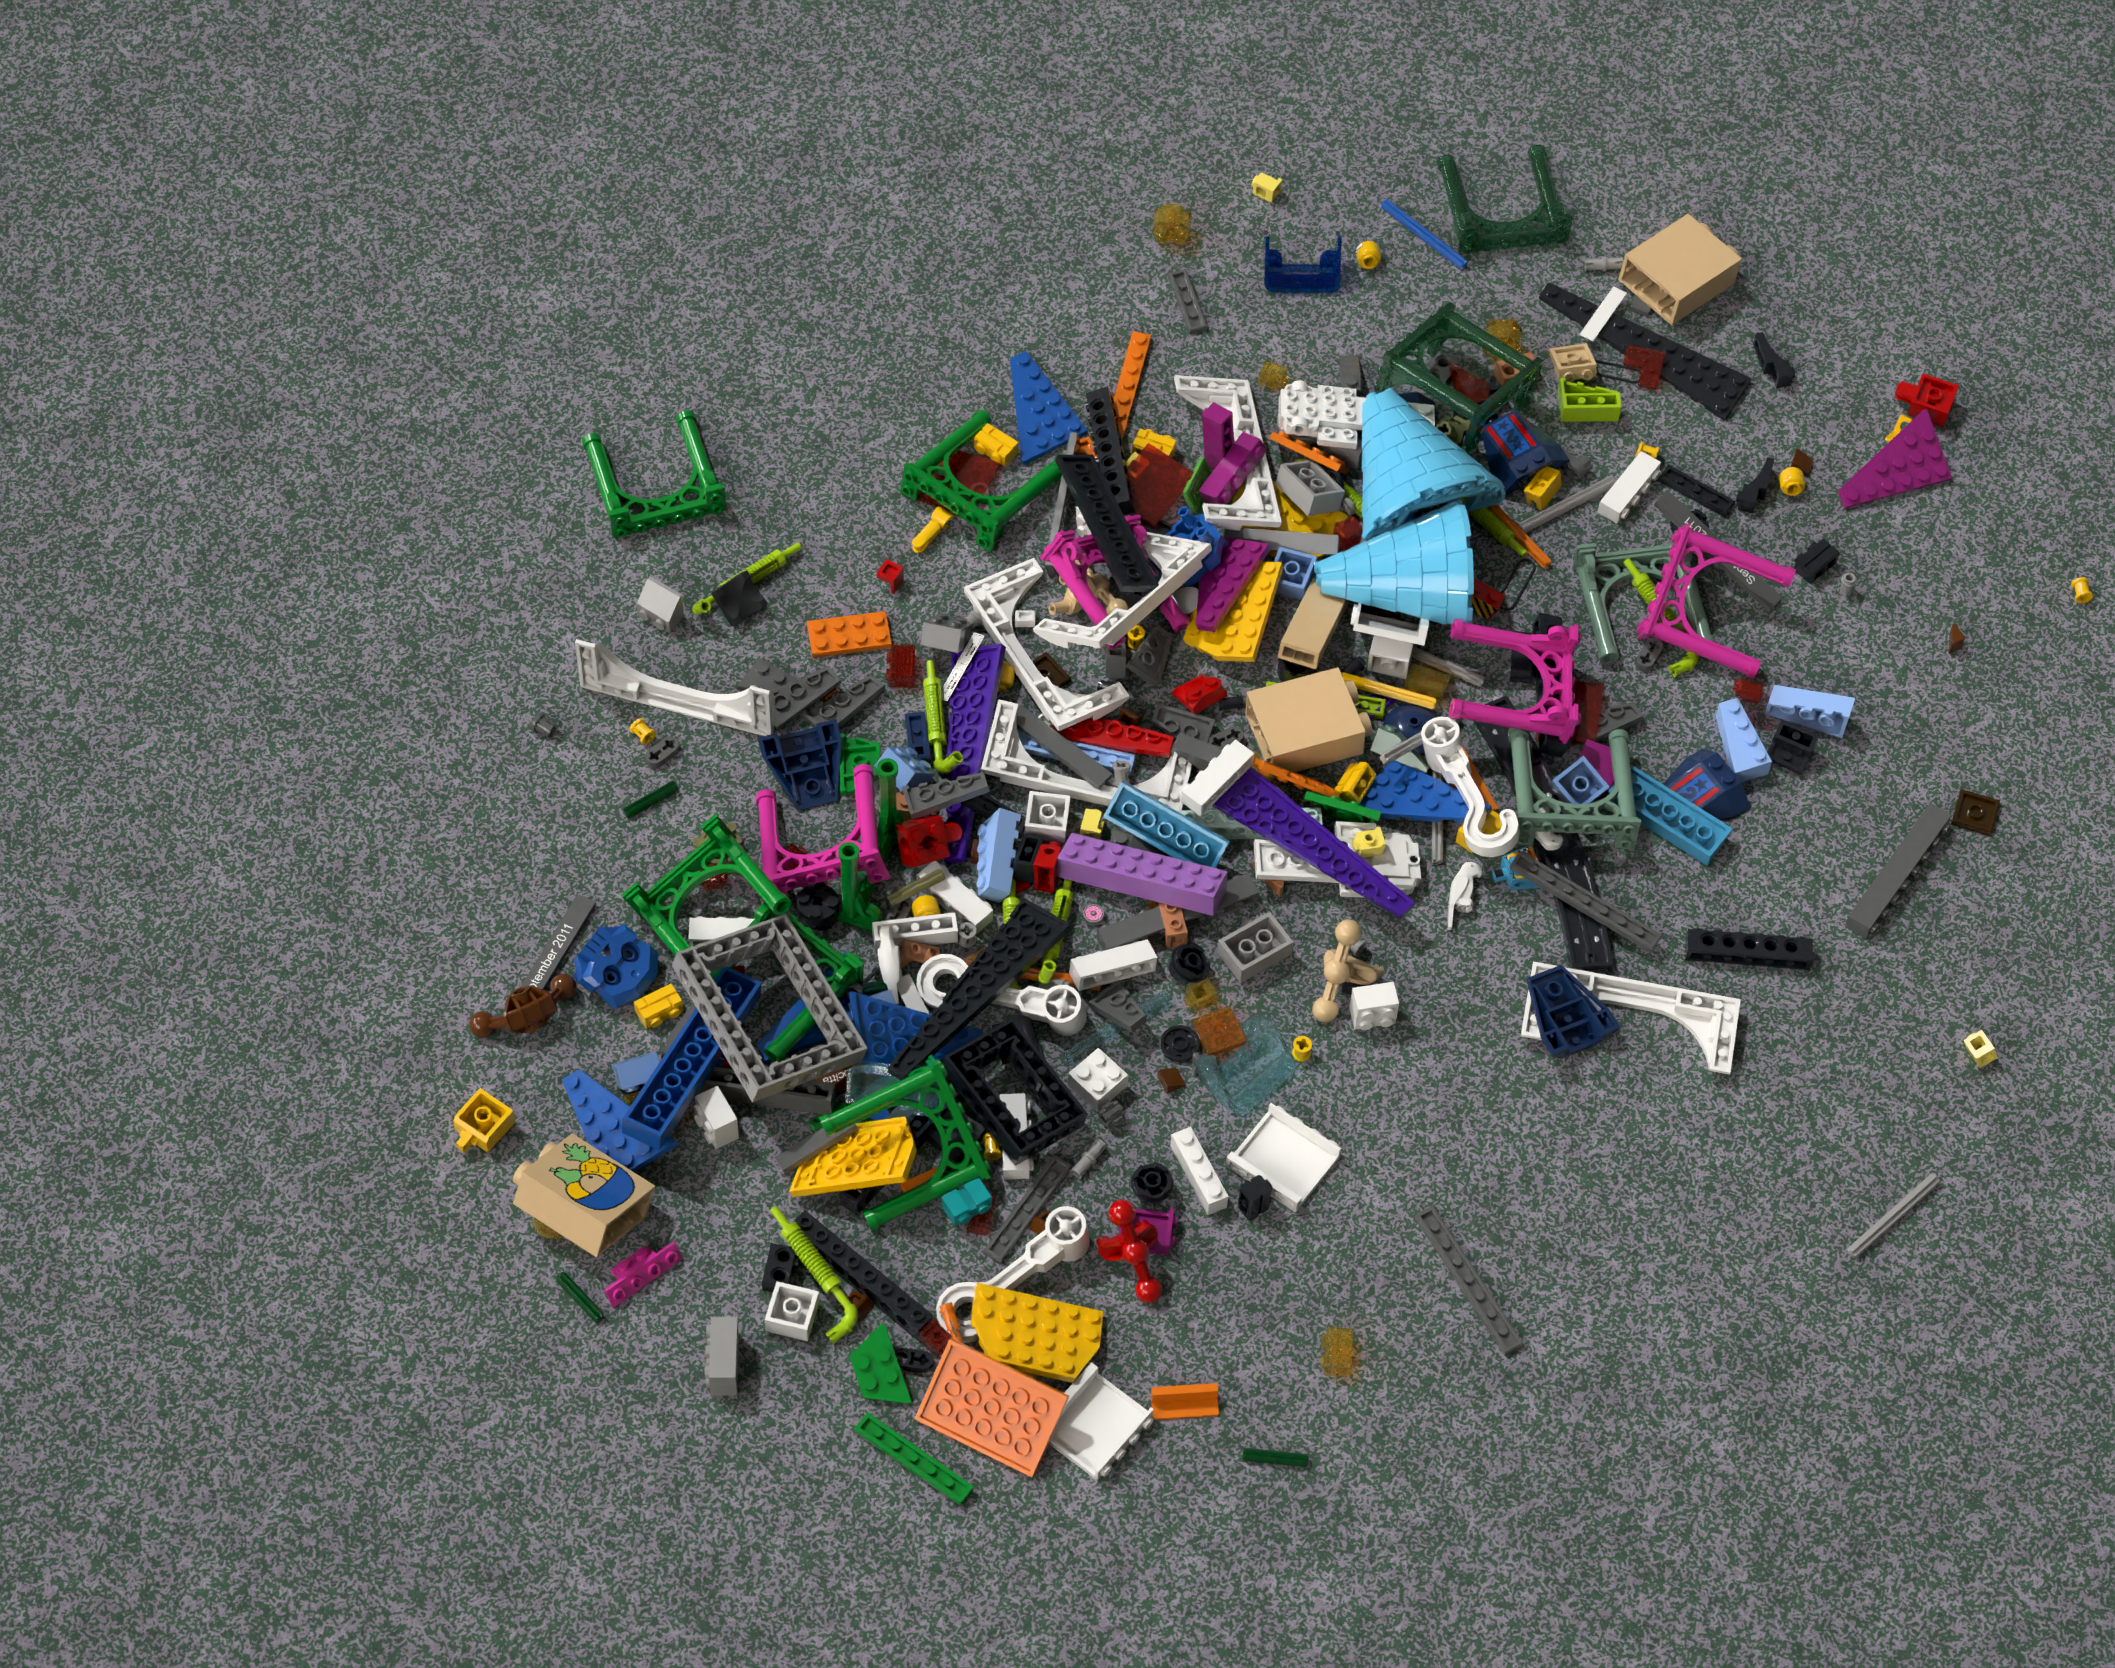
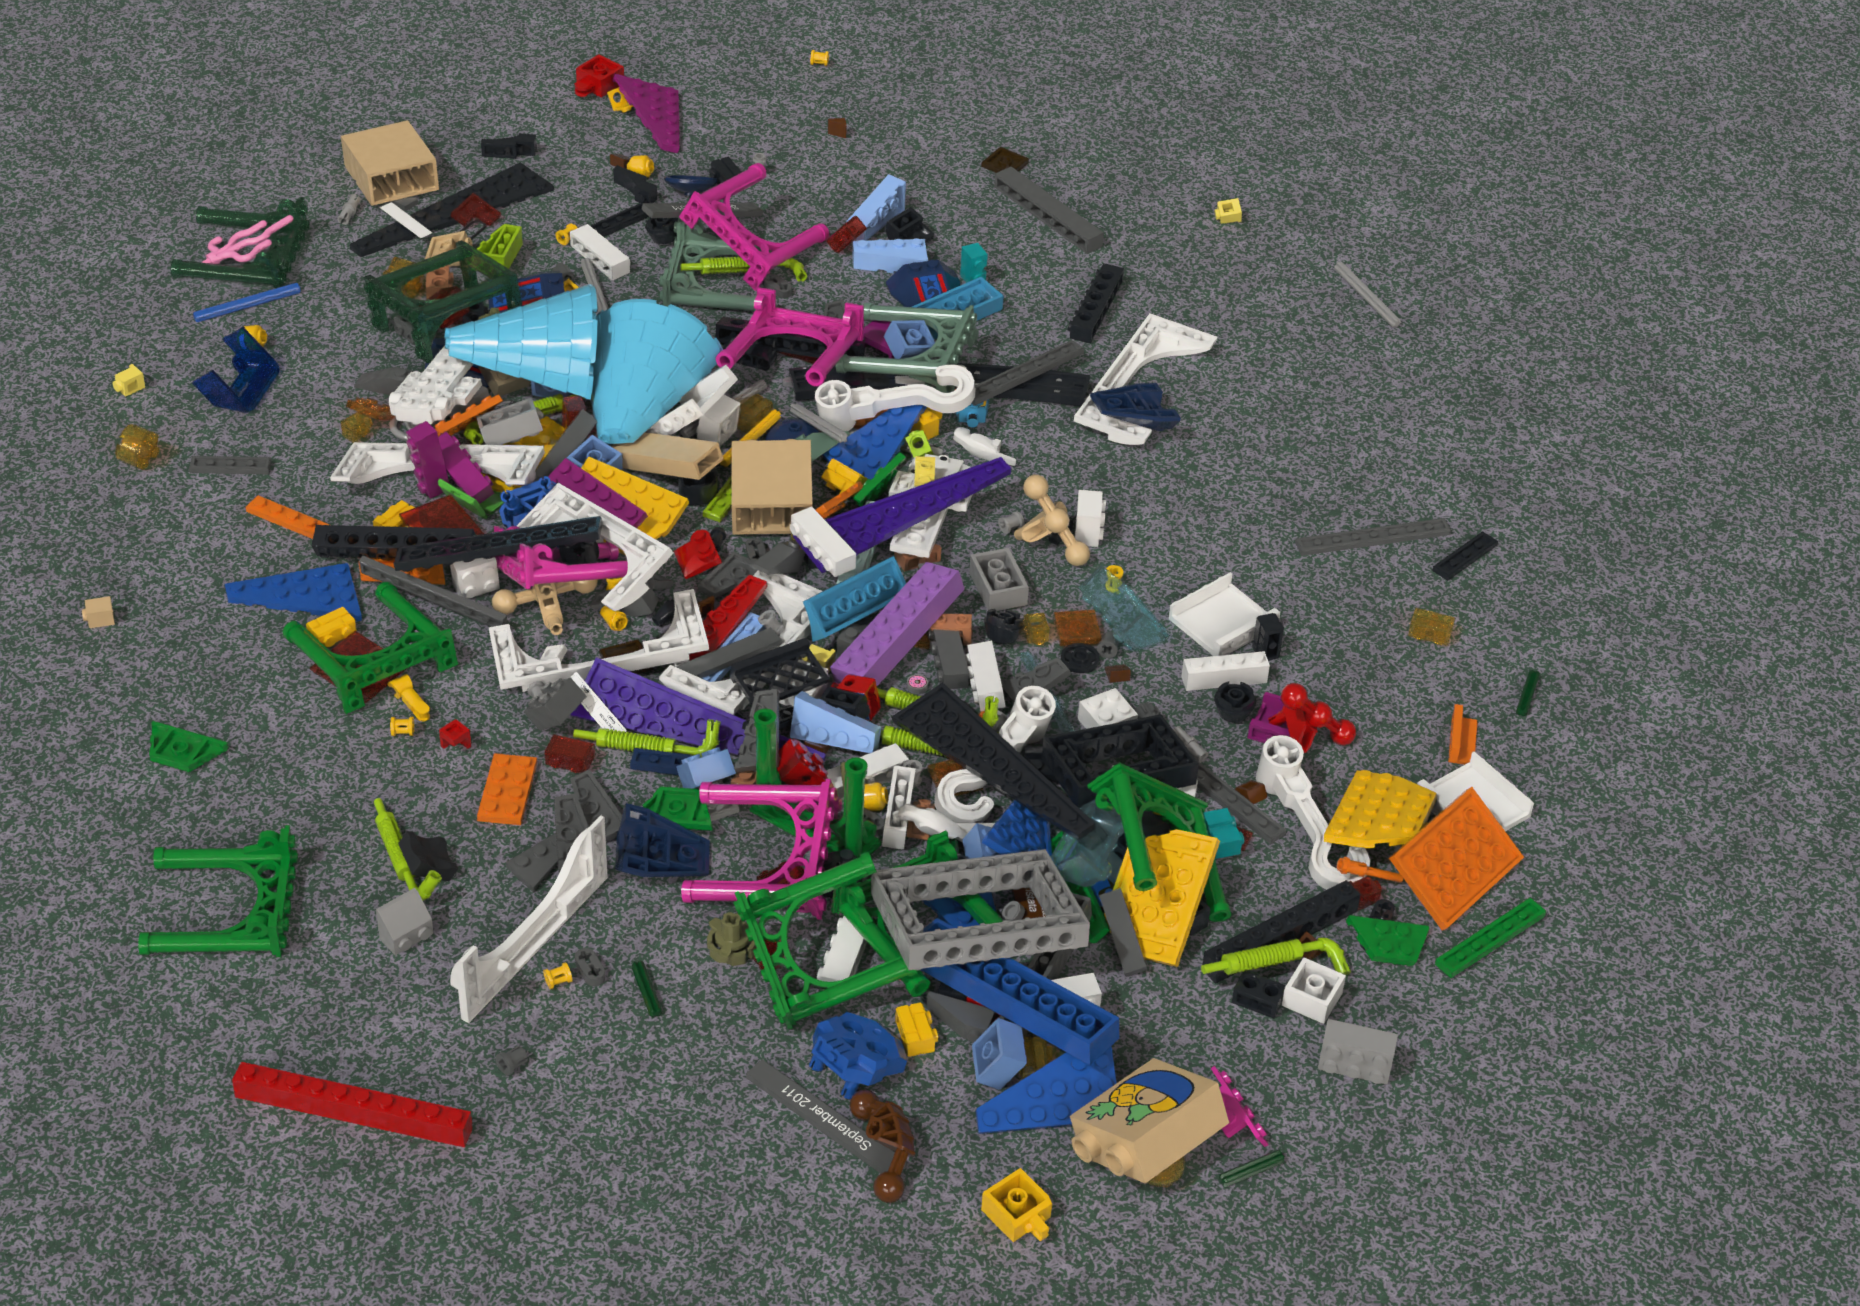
camera: 75 degrees left, 15 degrees down
none -> tan brick [82,596,115,628]
none -> green wing [149,721,229,772]
none -> bright pink plant [201,215,294,268]
none -> red brick [232,1062,473,1148]
none -> clear orange plate [346,397,395,420]
none -> yellow bush [390,717,414,736]
none -> yellow cone [600,606,628,631]
none -> dark blue dish [664,175,717,196]
none -> black fence [730,638,830,705]
none -> lime brick [905,430,934,458]
none -> teal brick [960,243,988,283]
none -> black tile [1432,531,1498,581]

